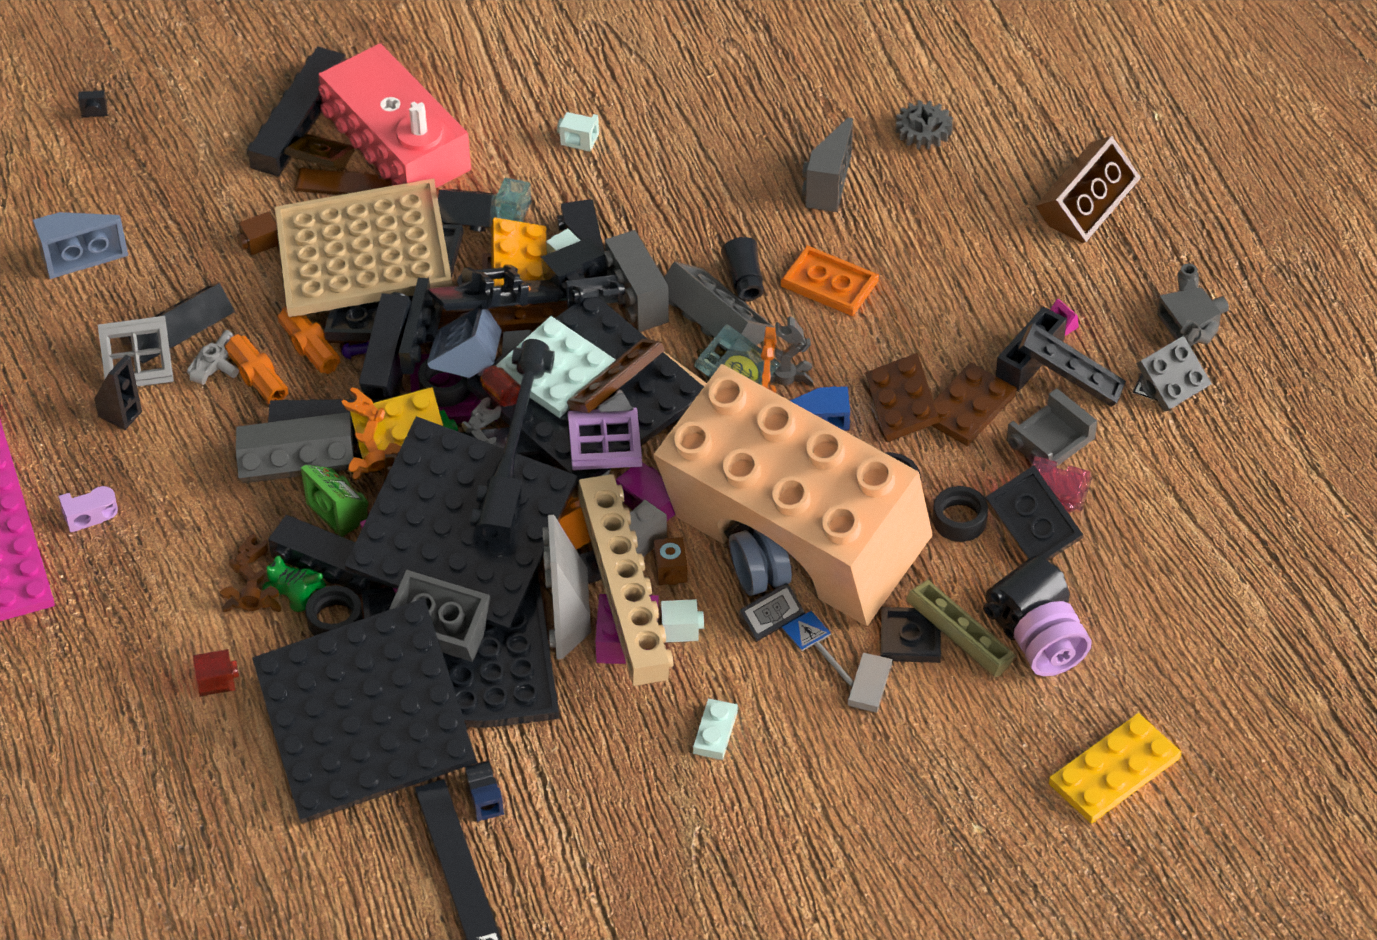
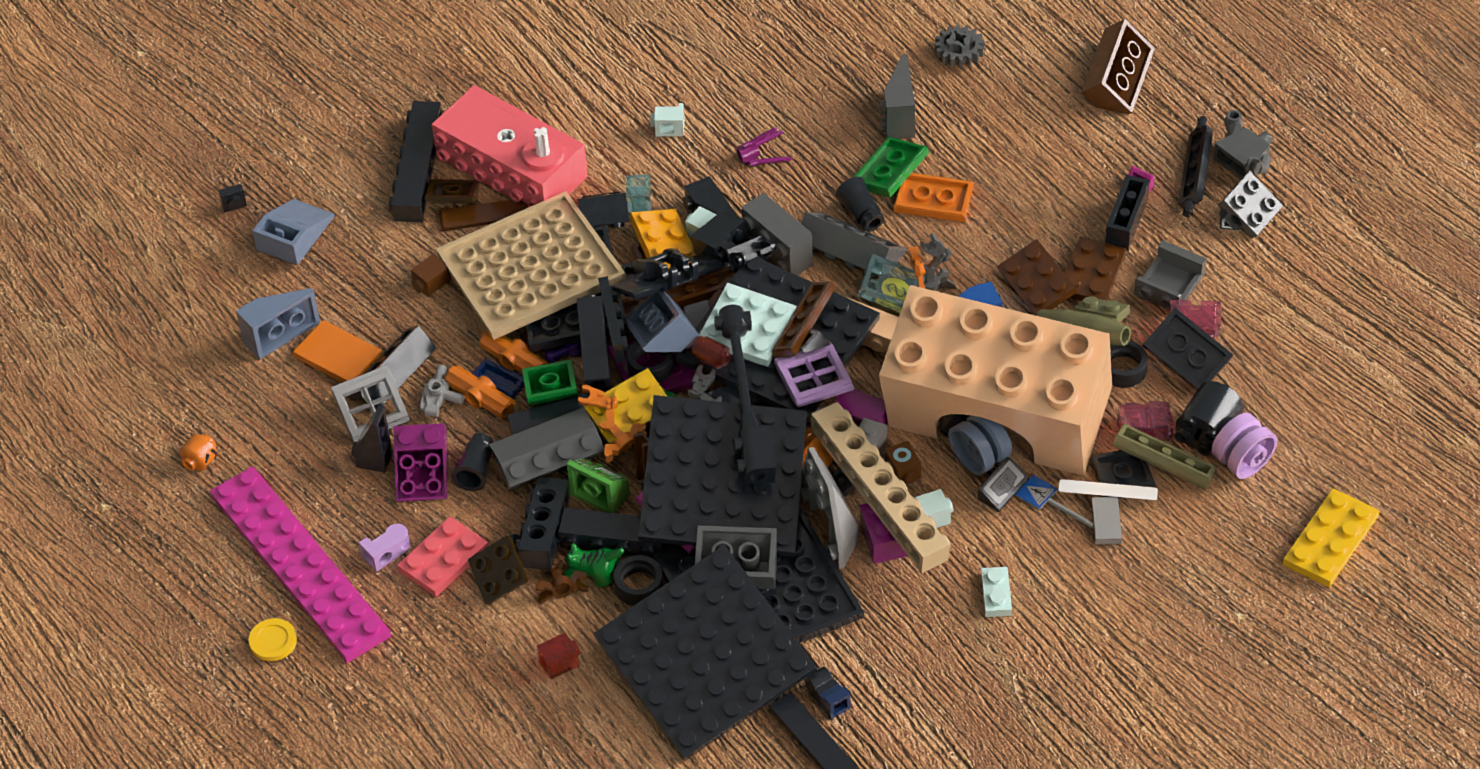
camera: 15 degrees left, 0 degrees up
black plate [1019,323,1126,407] -> none
none -> sand blue slope [252,199,335,265]
none -> orange tile [293,320,382,383]
none -> magenta slope [393,423,448,502]
none -> coral plate [397,516,489,597]
none -> black plant [451,433,494,491]
none -> dark brown plate [468,534,528,605]
none -> clear blue tile [472,358,525,399]
none -> black brick [515,477,570,570]
none -> green slope [522,359,578,407]
none -> magenta plant [736,127,791,167]
none -> green tile [854,137,929,198]
none -> olive plate [1036,296,1131,346]
none -> white sticker [1059,479,1158,500]
none -> clear pink brick [1117,401,1174,440]
none -> black plate [1178,116,1213,217]

